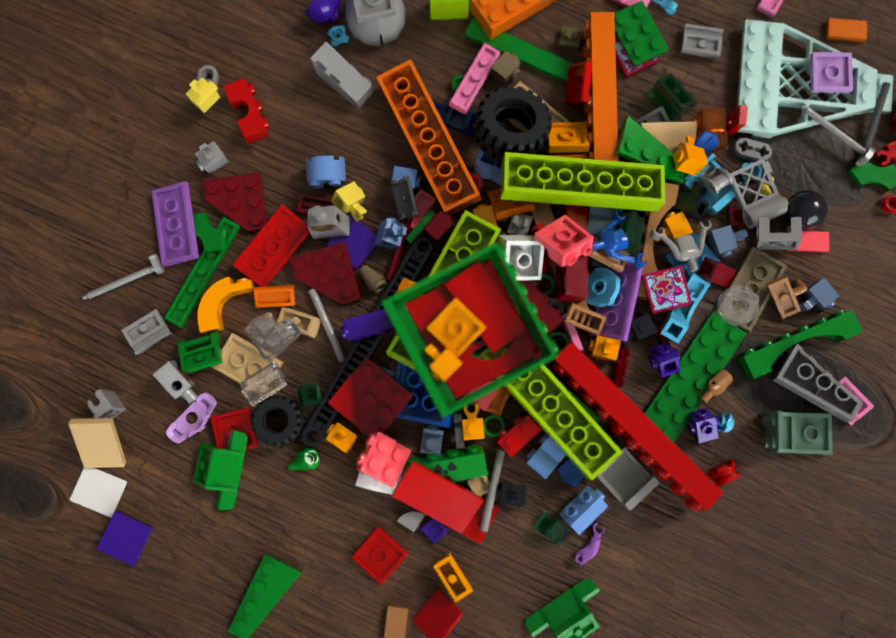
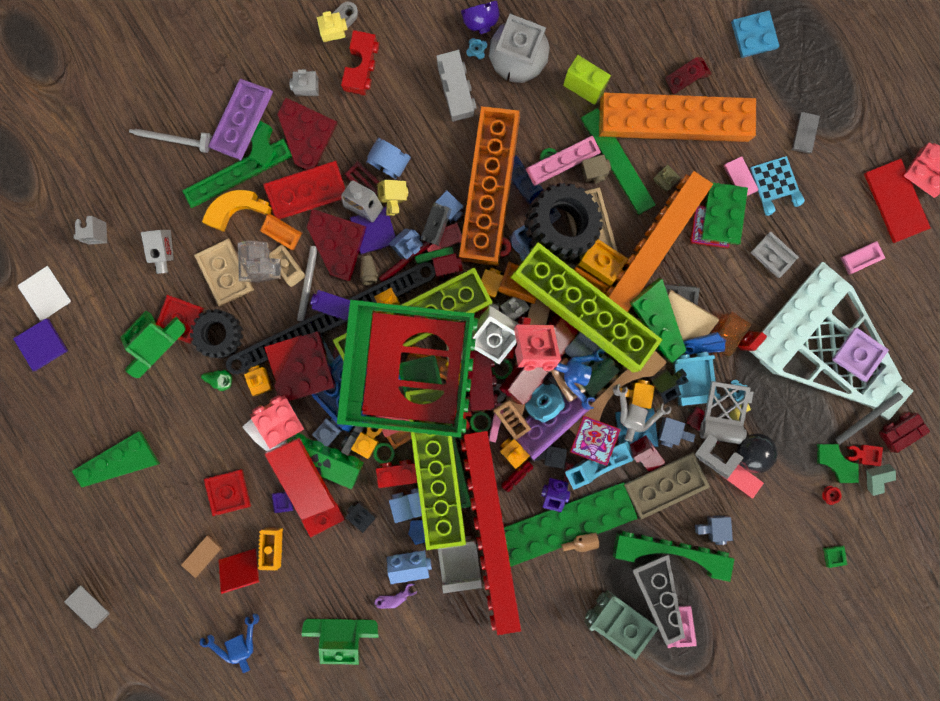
camera: 35 degrees right, 5 degrees up
tan tile [69,418,126,468] -> none
light grey plate [121,309,172,355] -> none
lavender piece [166,392,217,444] -> none
green plate [178,330,223,374] -> none
clear brick [241,361,287,407] -> none
clear green brick [296,383,323,408] -> none
light grey tile [397,511,425,532] -> none
light orange brick [424,344,463,382] -> none
light orange plate [427,298,487,358] -> none
red tile [444,261,527,354] -> none
tan tile [466,476,490,497] -> none
light grey bar [479,450,505,532] -> none
clear green brick [533,510,570,546] -> none
red tile [565,61,593,105] -> none
clear green brick [648,73,698,122] -> none
light orange brick [673,136,708,176] -> none
dark purple brick [687,408,719,443] -> none
light grey piece [700,167,734,195] -> none
red wheel [707,460,741,487] -> none
clear plate [717,285,759,326] -> none
medium azure plate [717,413,734,433] -> none
light grey beam [733,138,772,162] -> none
medium nougat plate [766,275,807,319] -> none
light grey piece [801,105,875,167] -> none
orange tile [826,18,867,42] -> none

